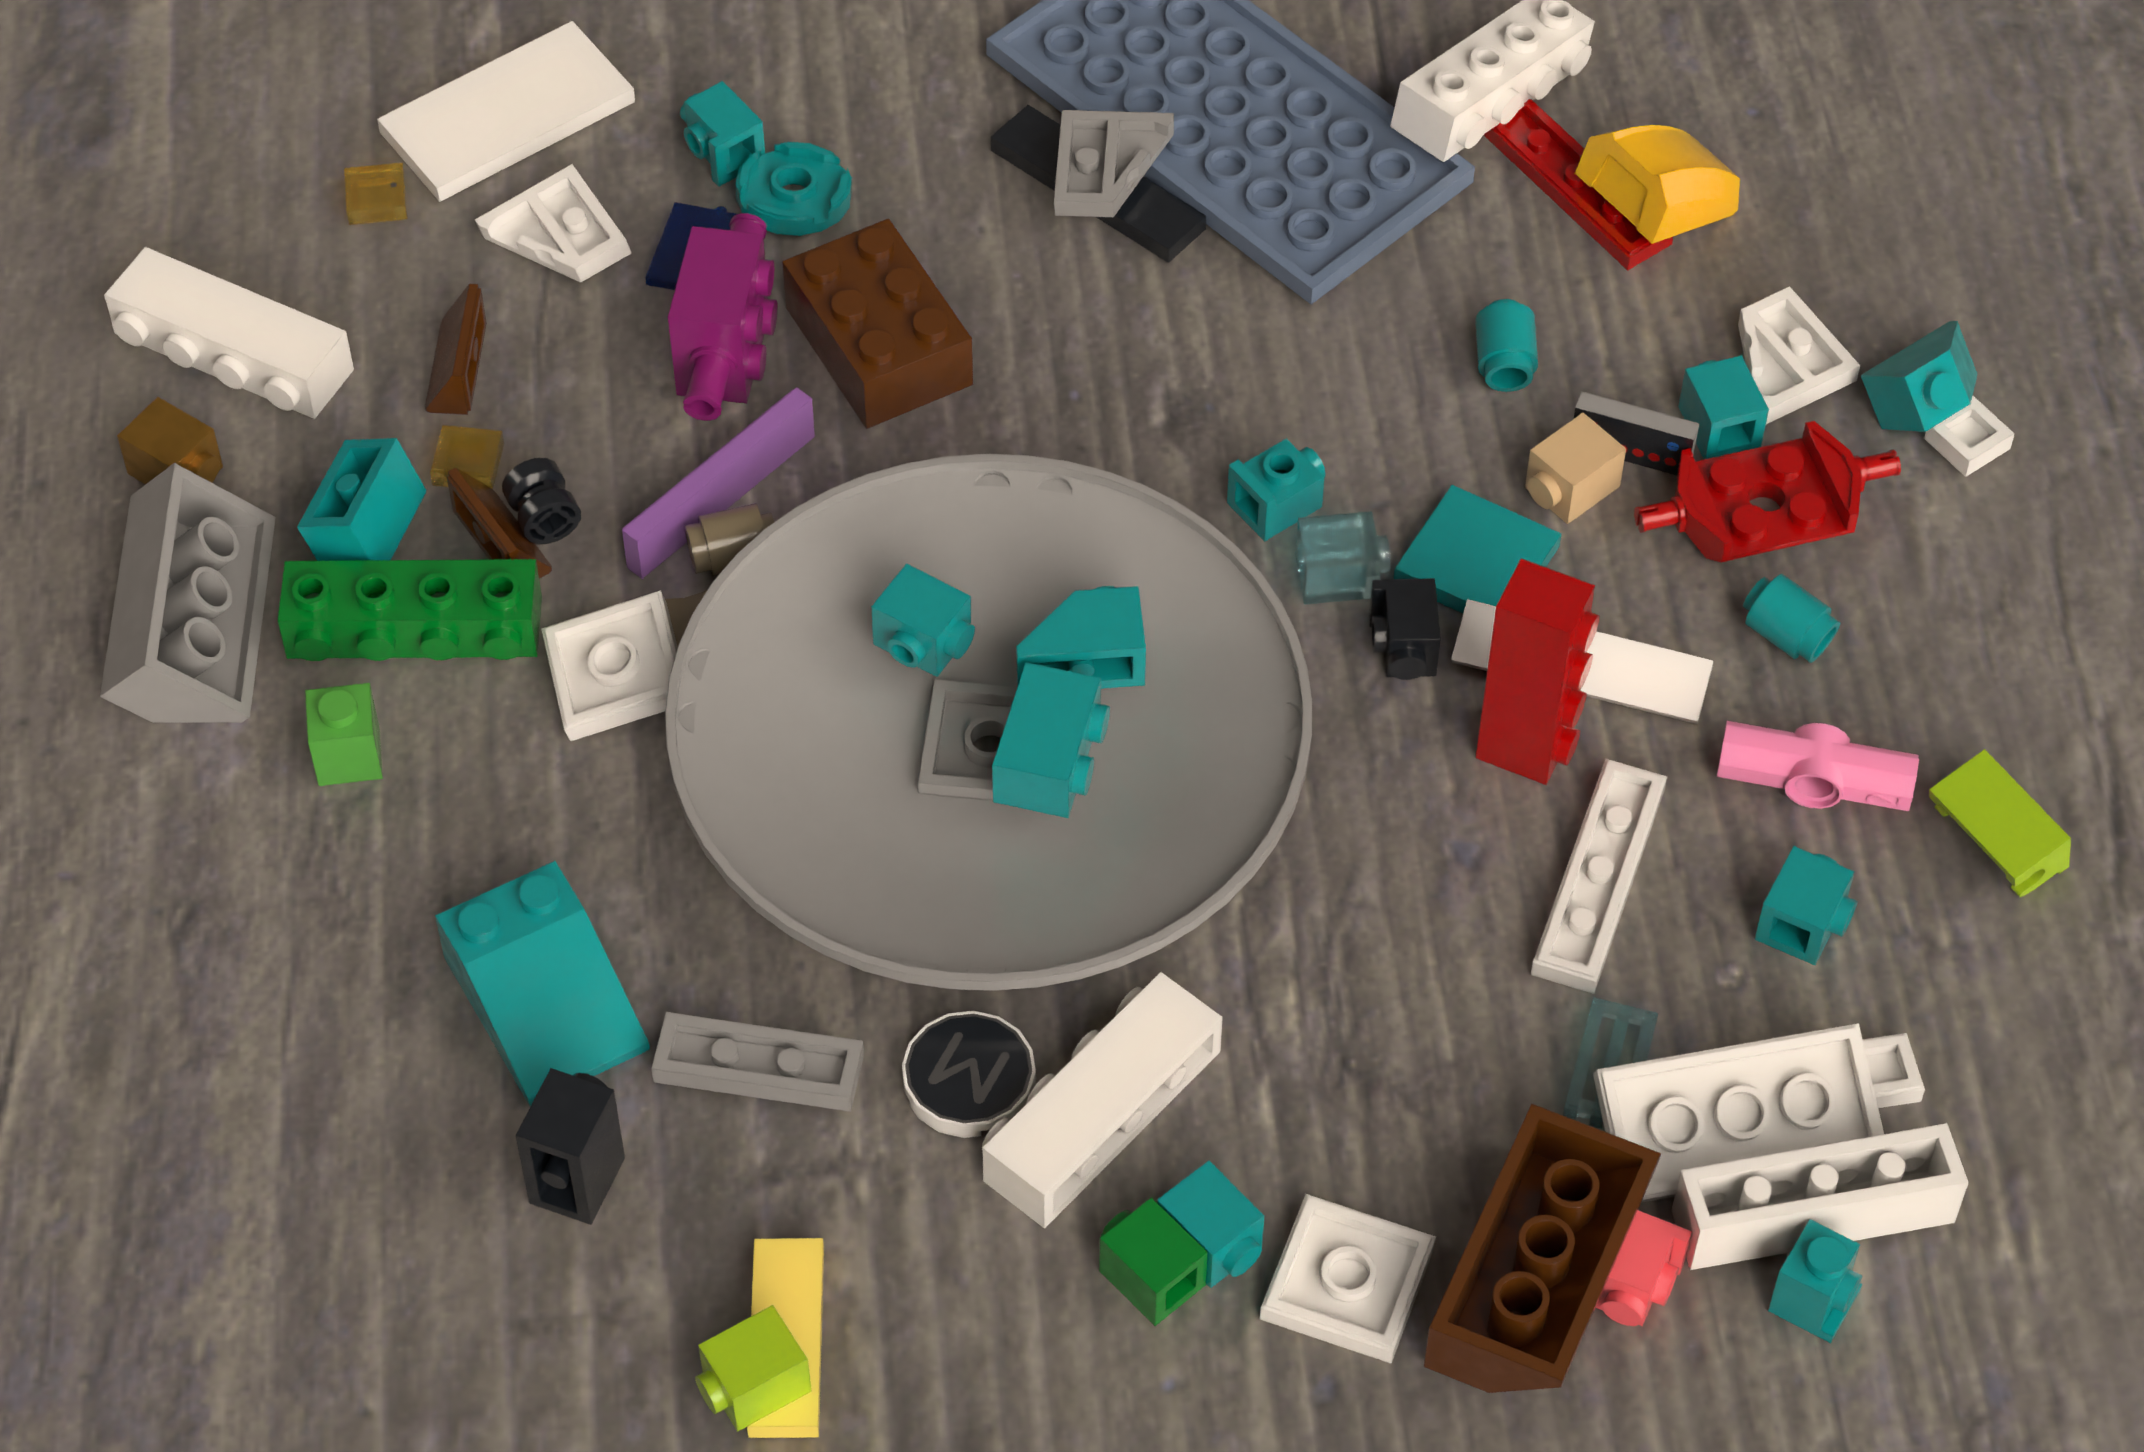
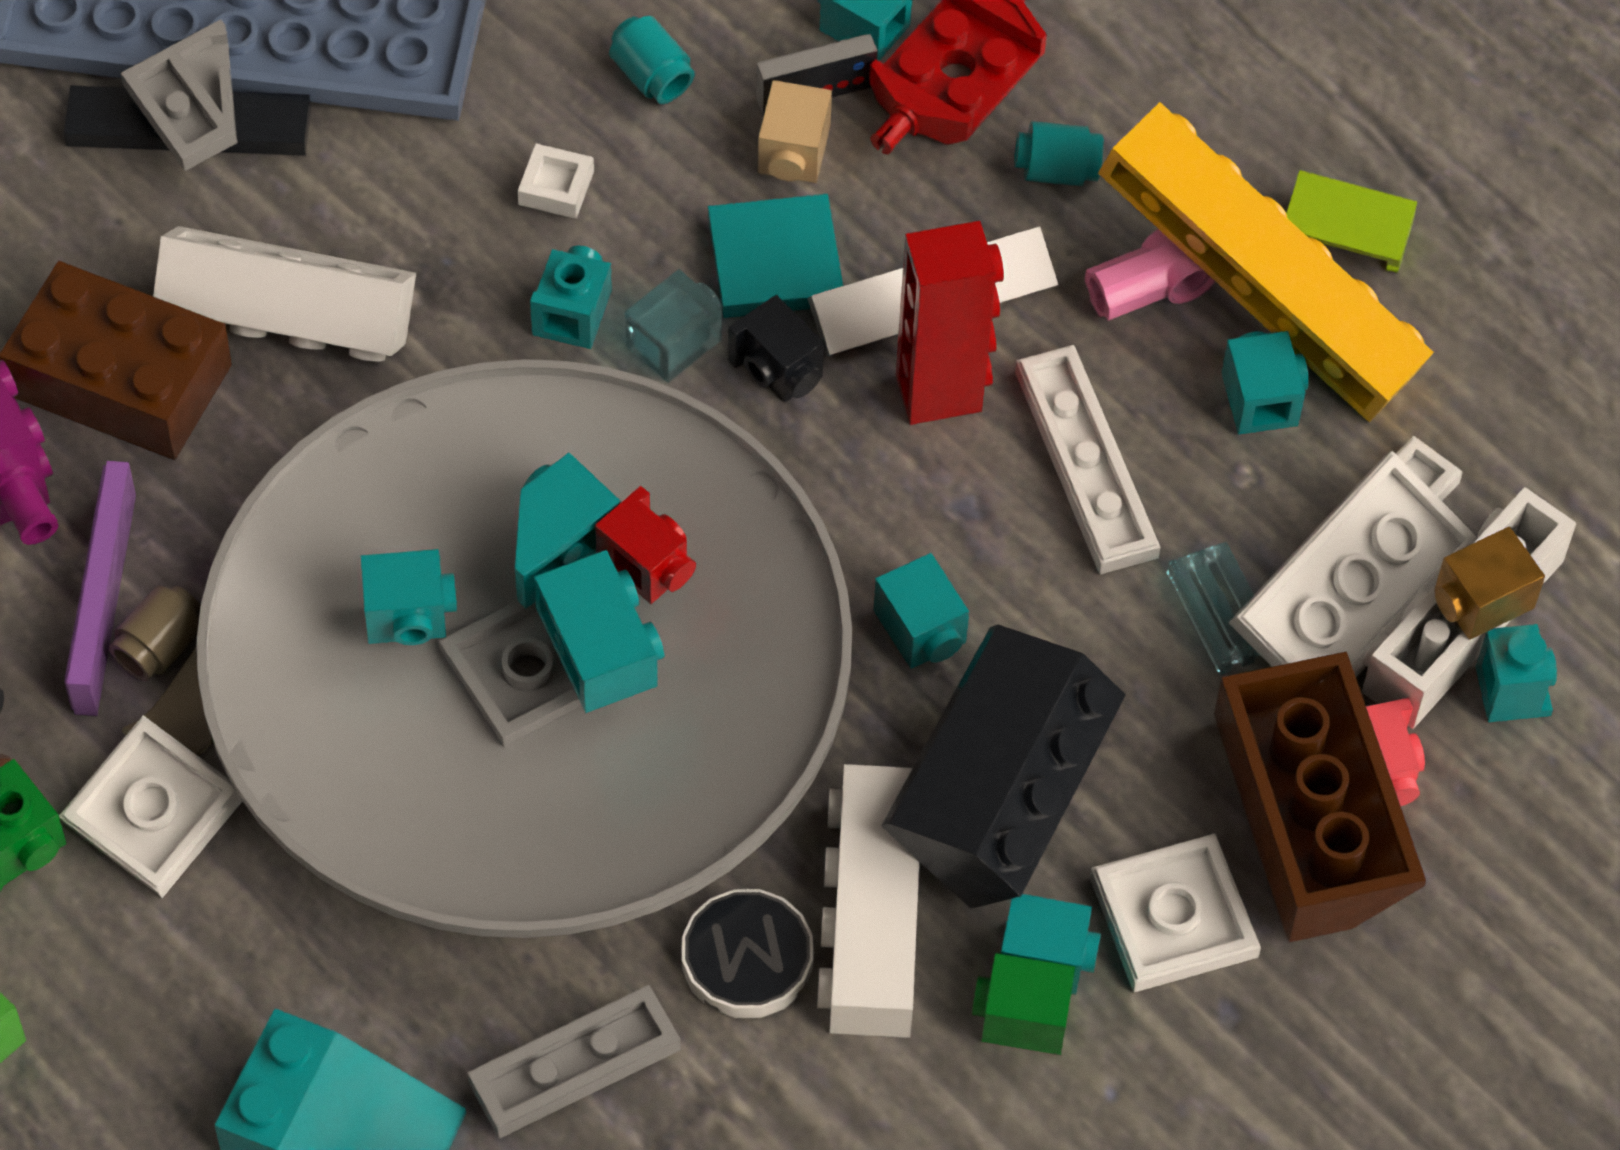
camera: 40 degrees left, 5 degrees up
none -> white brick [153,226,416,361]
none -> white plate [518,144,594,219]
none -> red brick [595,486,696,604]
none -> teal brick [873,553,969,669]
none -> black slope [881,624,1126,909]
none -> yellow brick [1098,102,1434,423]
none -> pearl gold brick [1434,526,1545,640]

